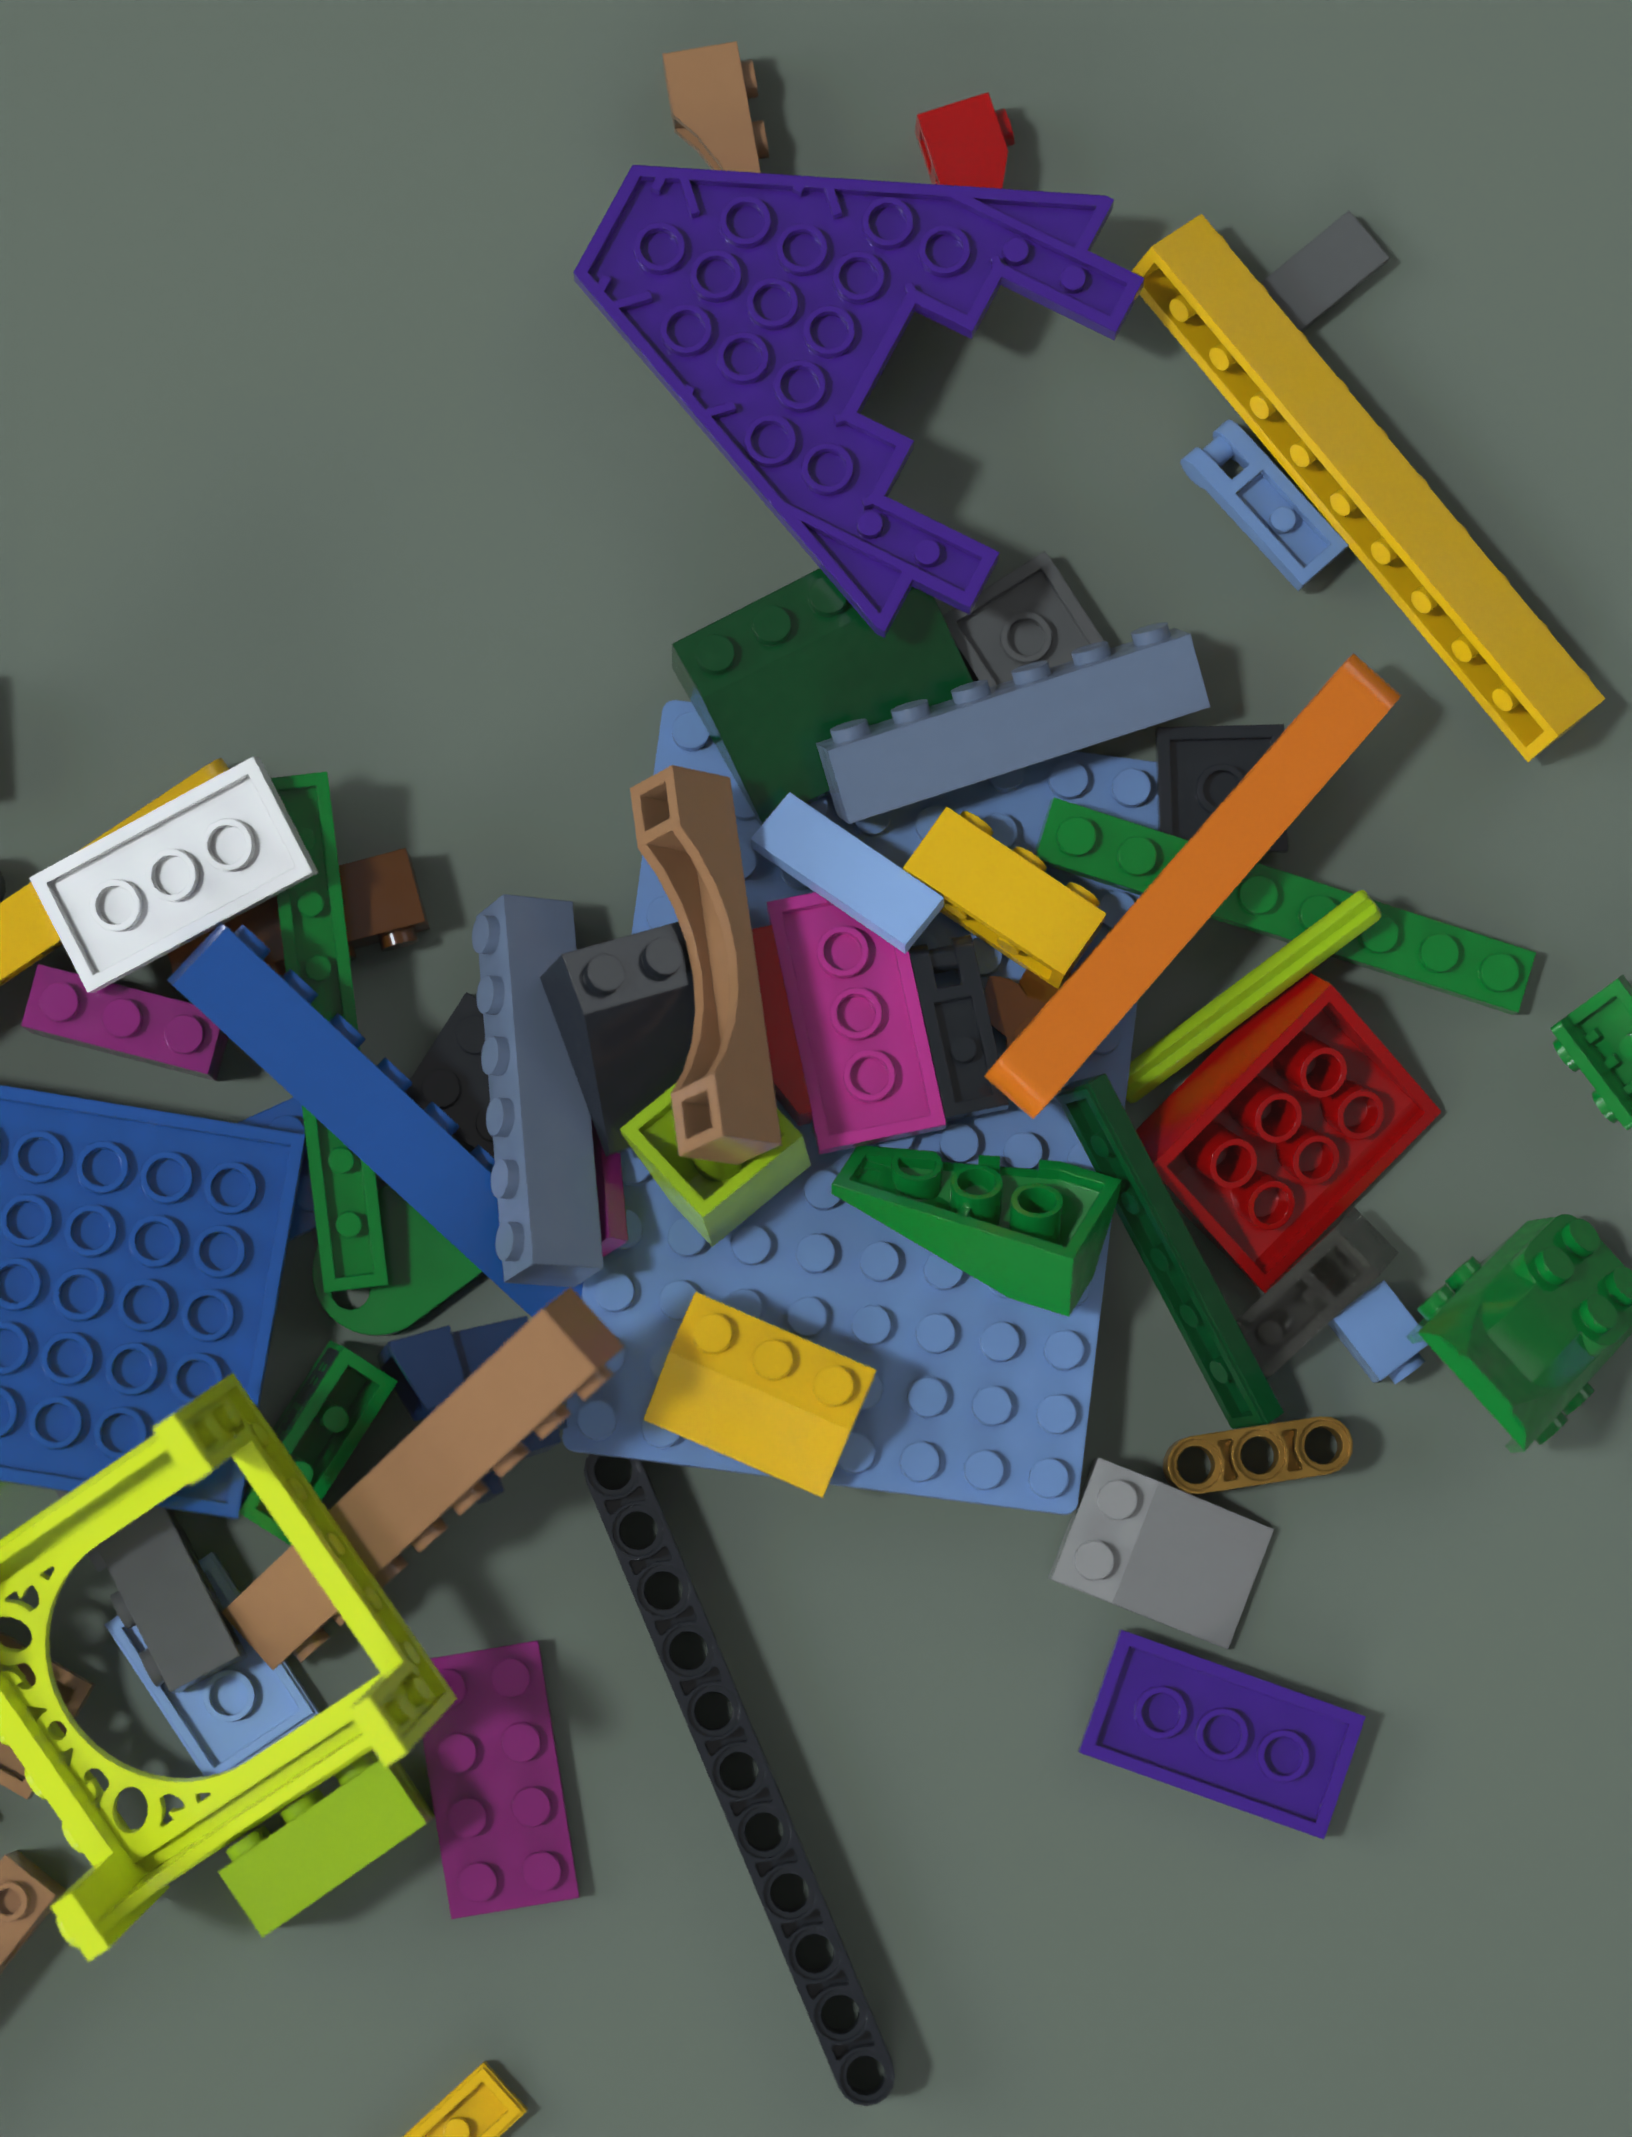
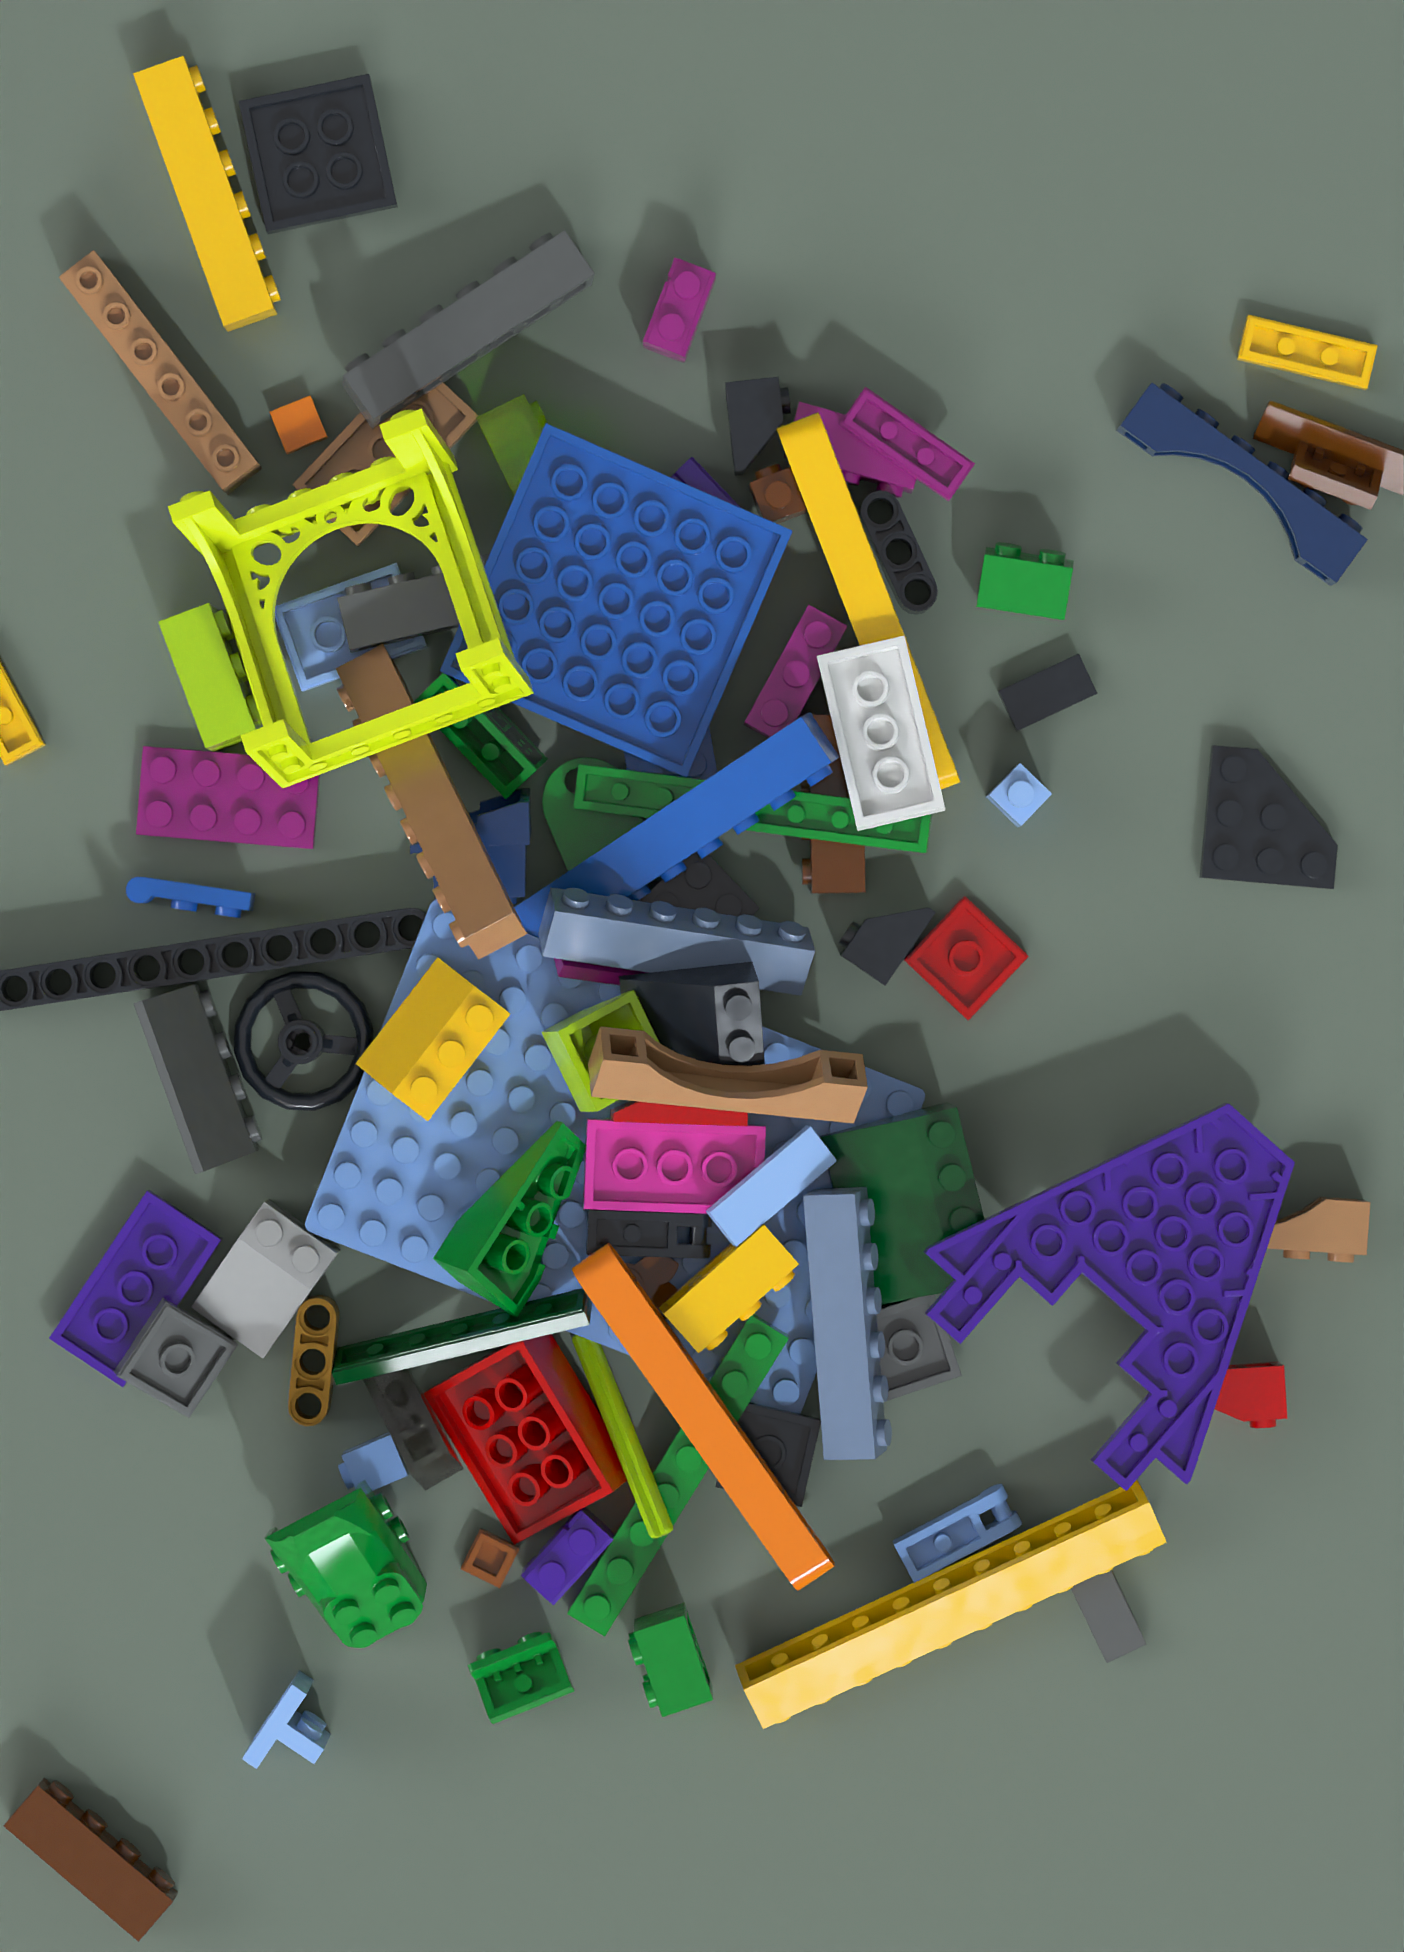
camera: 110 degrees right, 5 degrees up
none -> dark grey tile [114,1298,238,1418]
none -> blue plate [126,877,255,918]
none -> dark grey slope [133,984,262,1174]
none -> black piece [234,971,374,1111]
none -> dark orange tile [460,1528,520,1588]
none -> dark purple brick [521,1507,614,1605]
none -> green brick [628,1602,713,1717]
none -> black slope [839,907,936,986]
none -> red tile [904,896,1029,1021]
none -> light blue brick [986,763,1052,827]
none -> black tile [998,654,1098,732]
none -> black plate [1200,745,1338,889]

